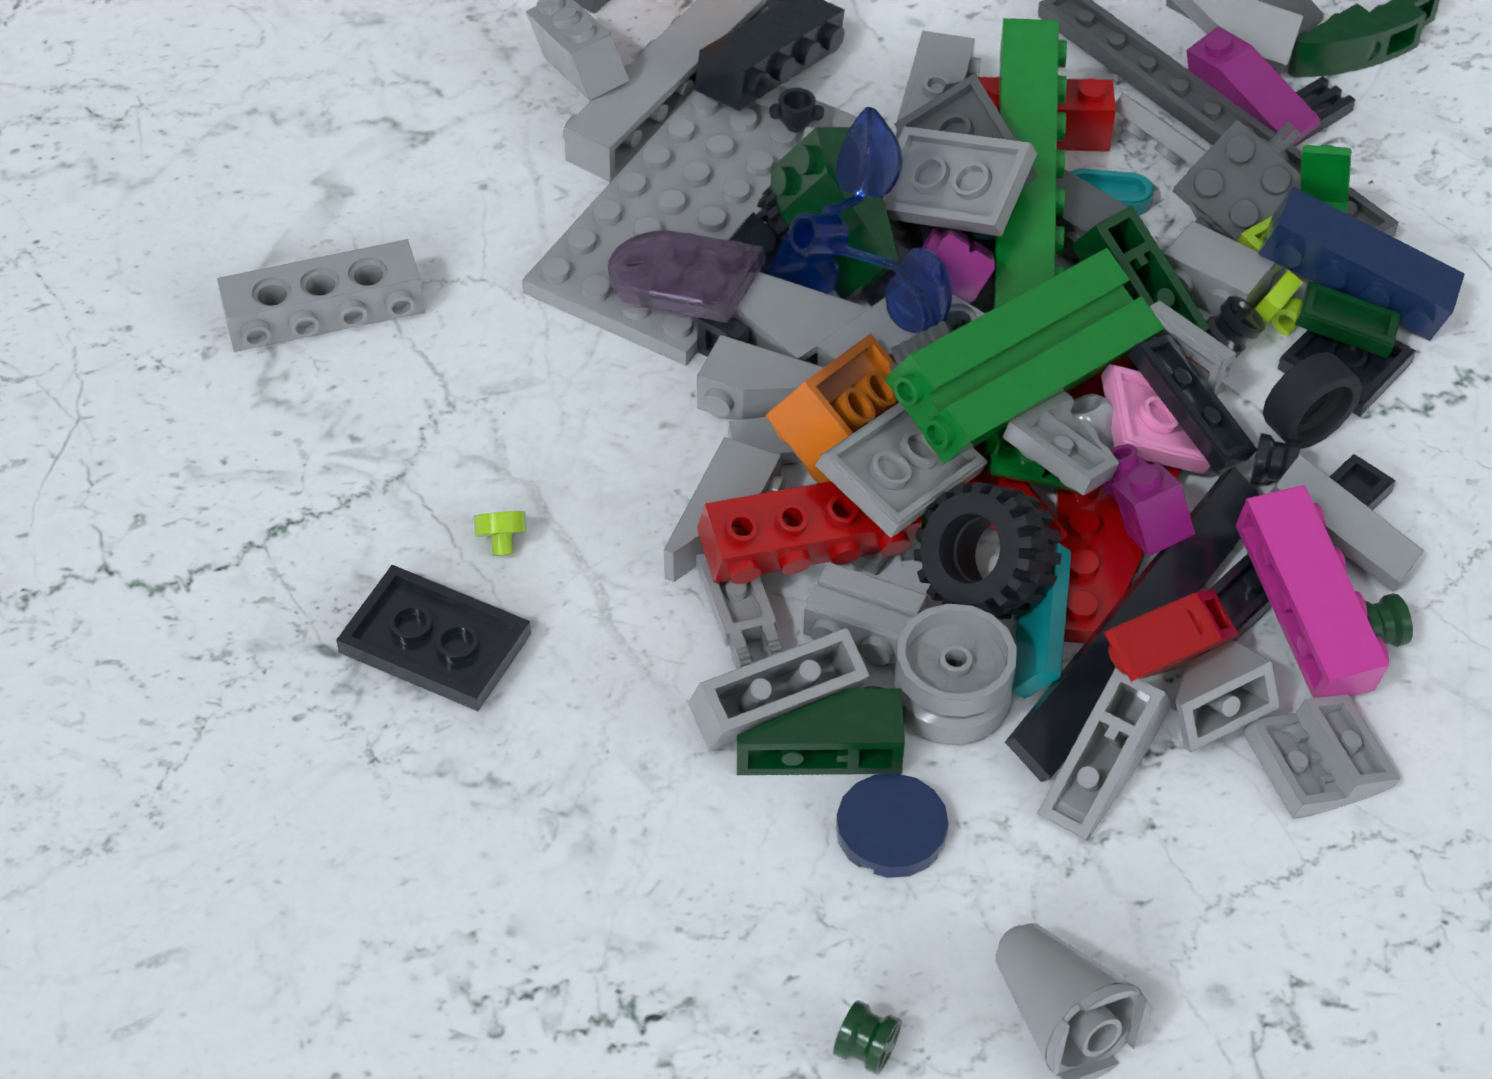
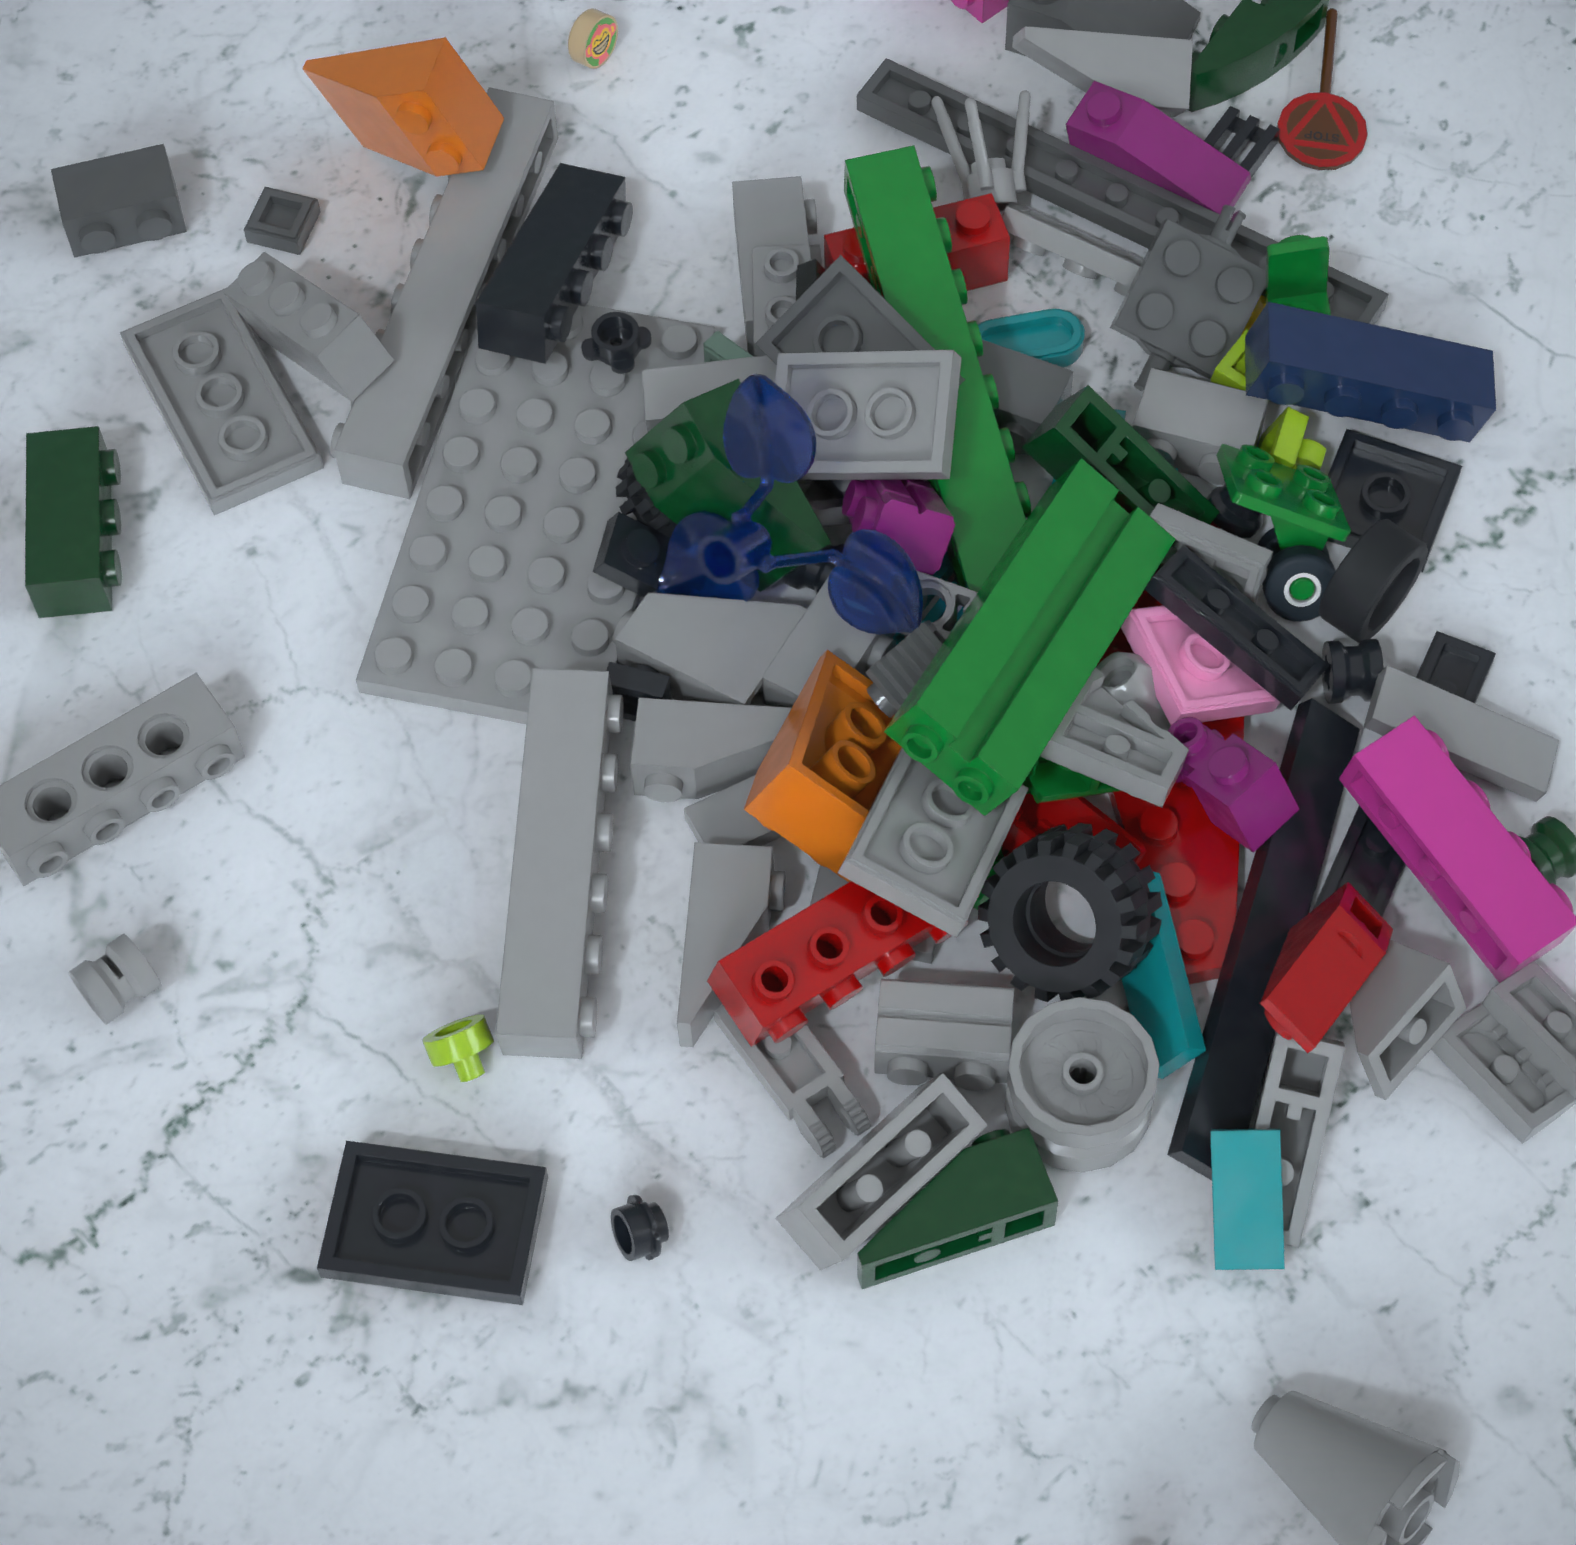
camera: 15 degrees left, 10 degrees up
clear purple plate [608,230,766,323] -> none
dark blue tile [836,773,949,878] -> none
dark green tile [1295,281,1401,358] -> none
none -> dark green brick [25,426,122,618]
none -> light grey wheel [68,933,162,1025]
none -> light grey tile [120,288,324,516]
none -> light grey brick [496,668,623,1059]
none -> black plate [611,1194,669,1261]
none -> light grey plant [931,90,1031,212]
none -> teal tile [1210,1128,1285,1270]
none -> green plate [1216,444,1351,622]
none -> piece [1277,8,1368,170]

